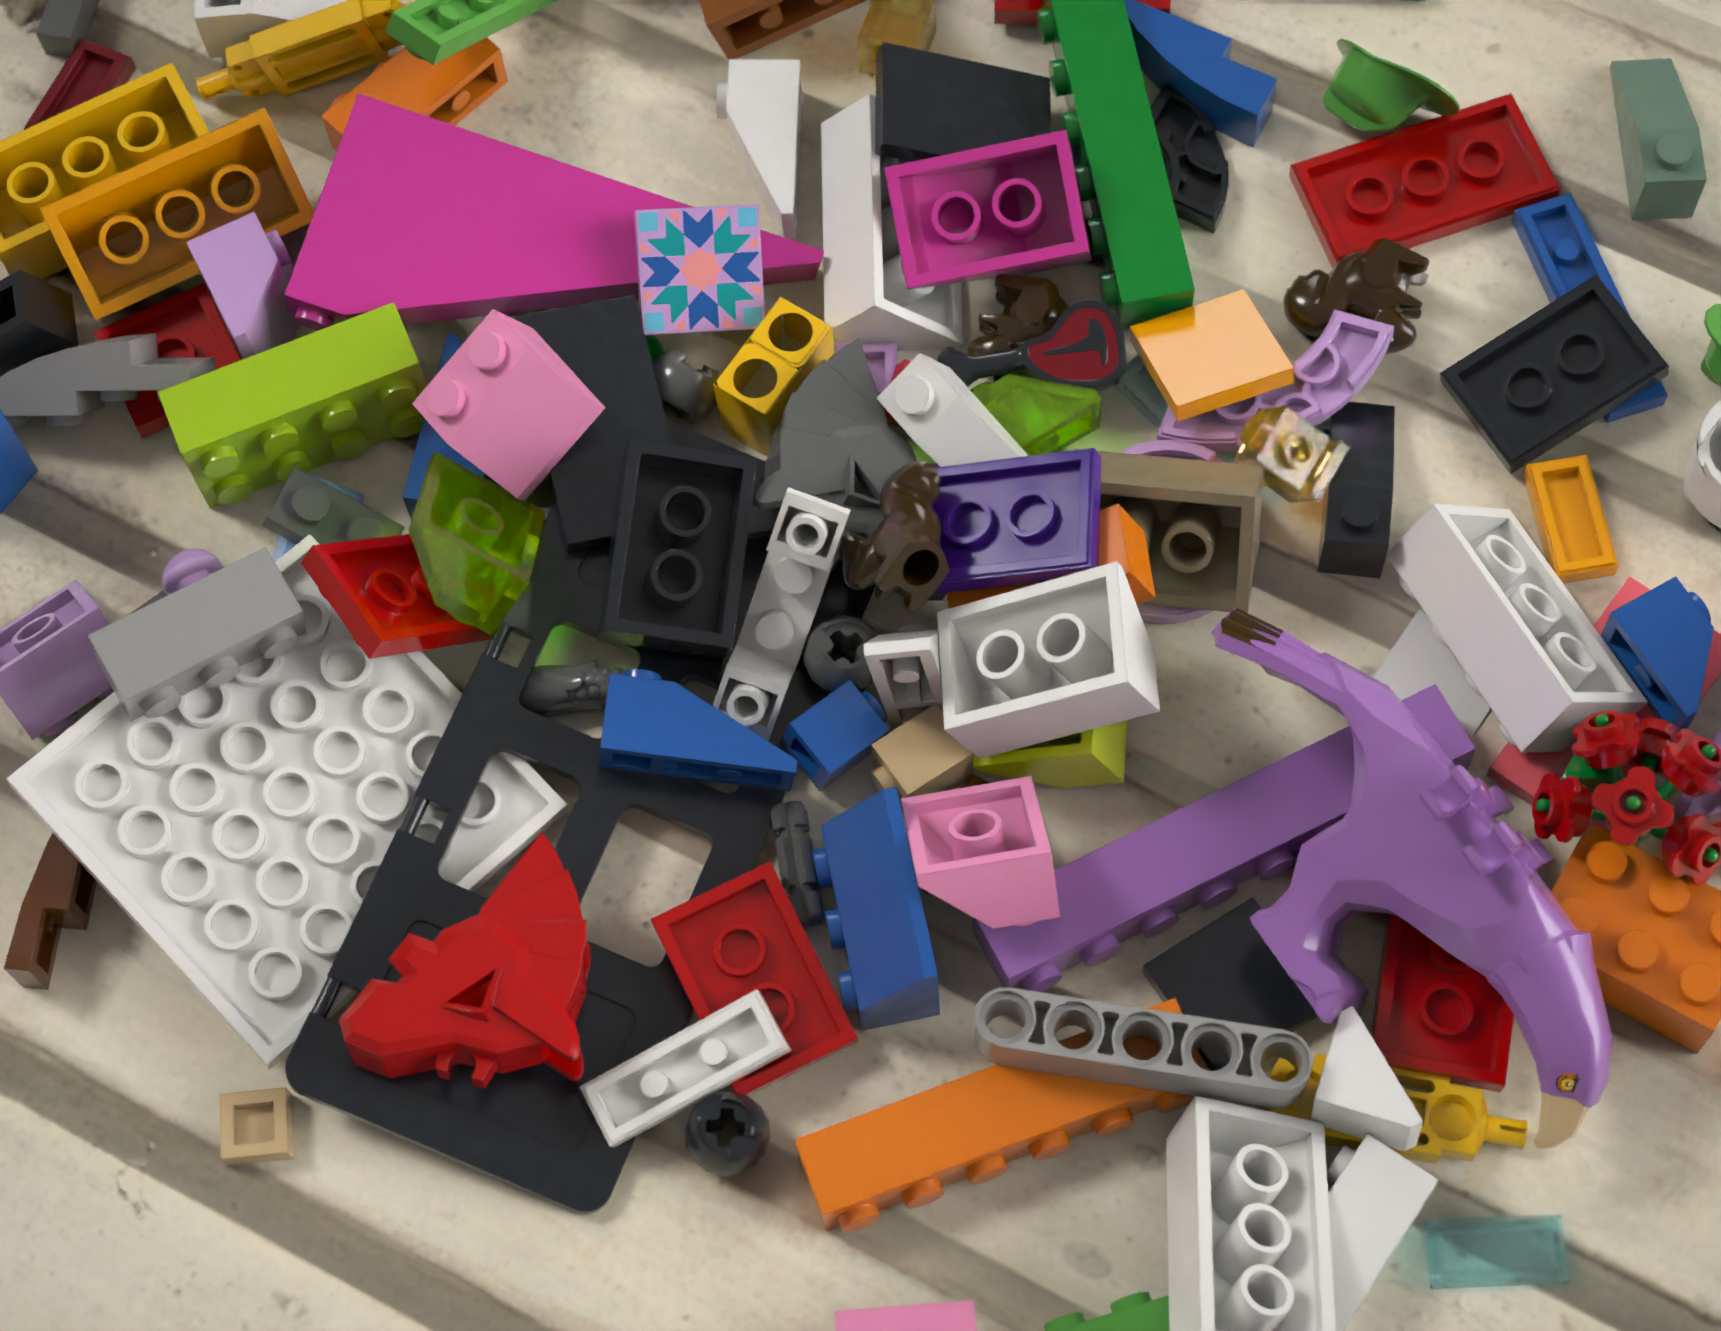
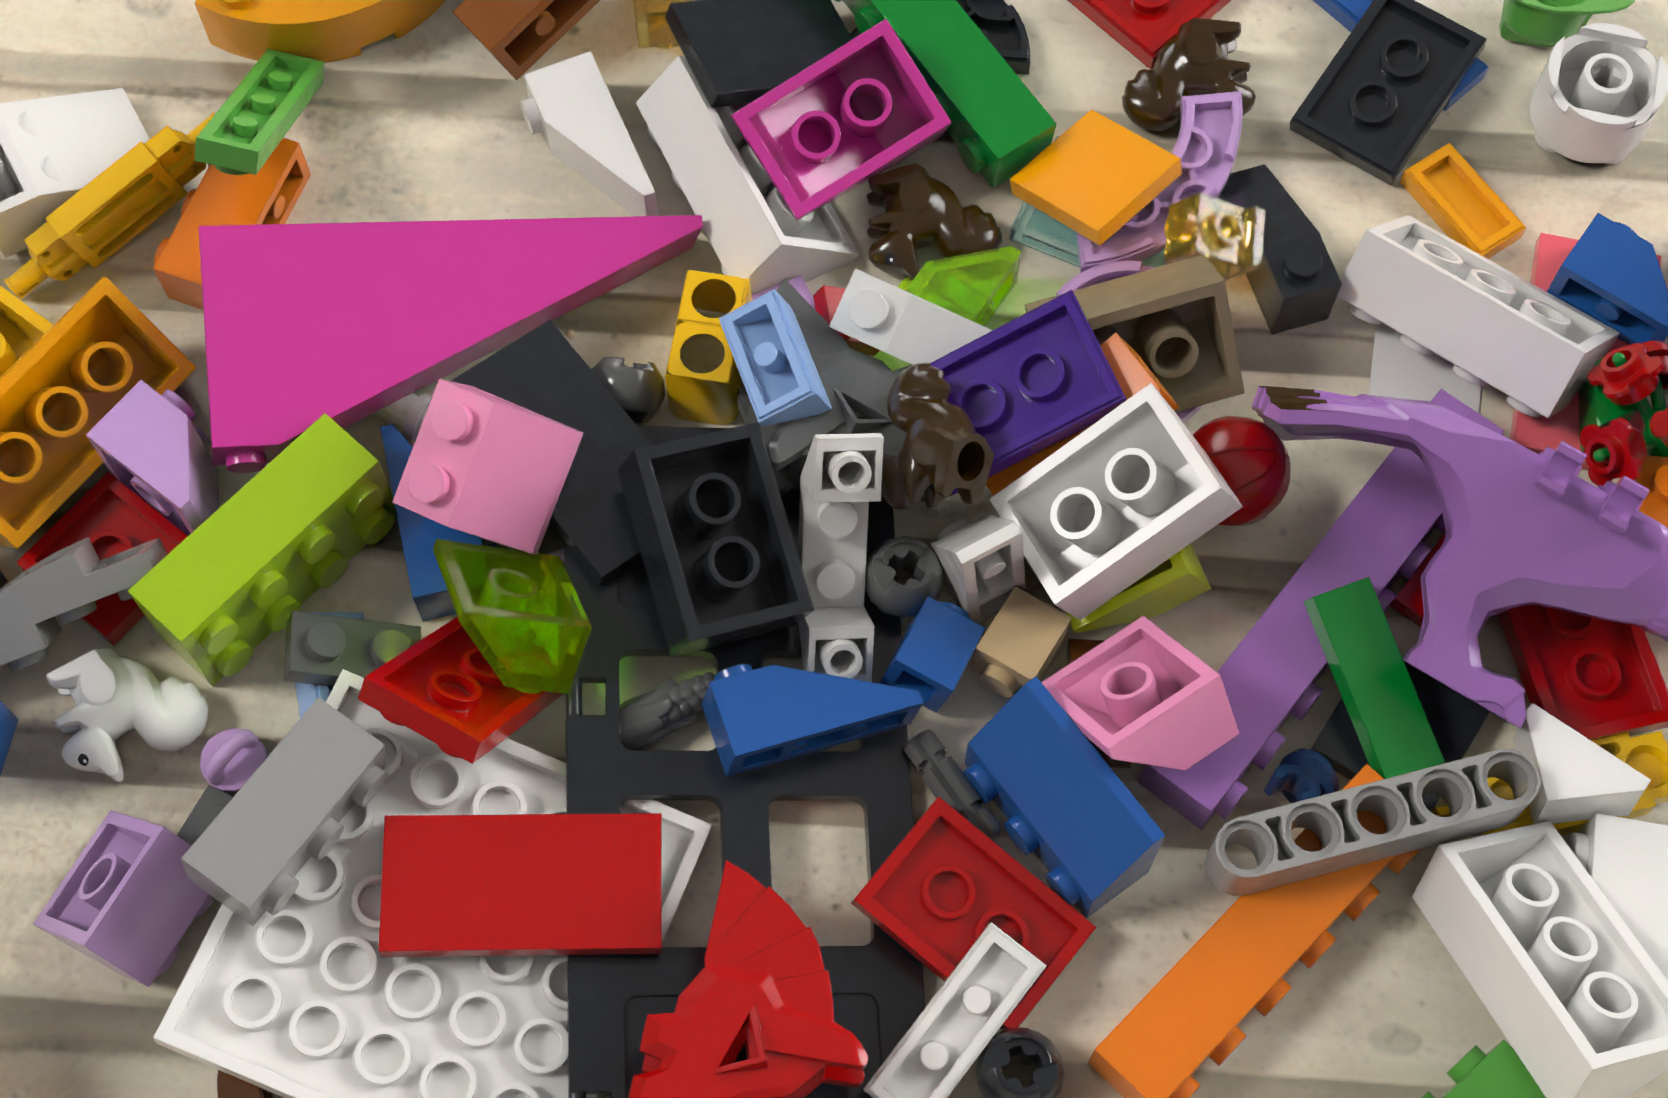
camera: 30 degrees left, 0 degrees up
tile [634,204,765,335] -> none
piece [937,301,1127,393] -> none
none -> white animal [46,648,208,782]
none -> red tile [378,813,662,957]
none -> light blue slope [719,289,832,427]
none -> red piece [1193,416,1291,526]
none -> dark blue plate [1264,748,1339,803]
none -> green tile [1303,577,1445,779]

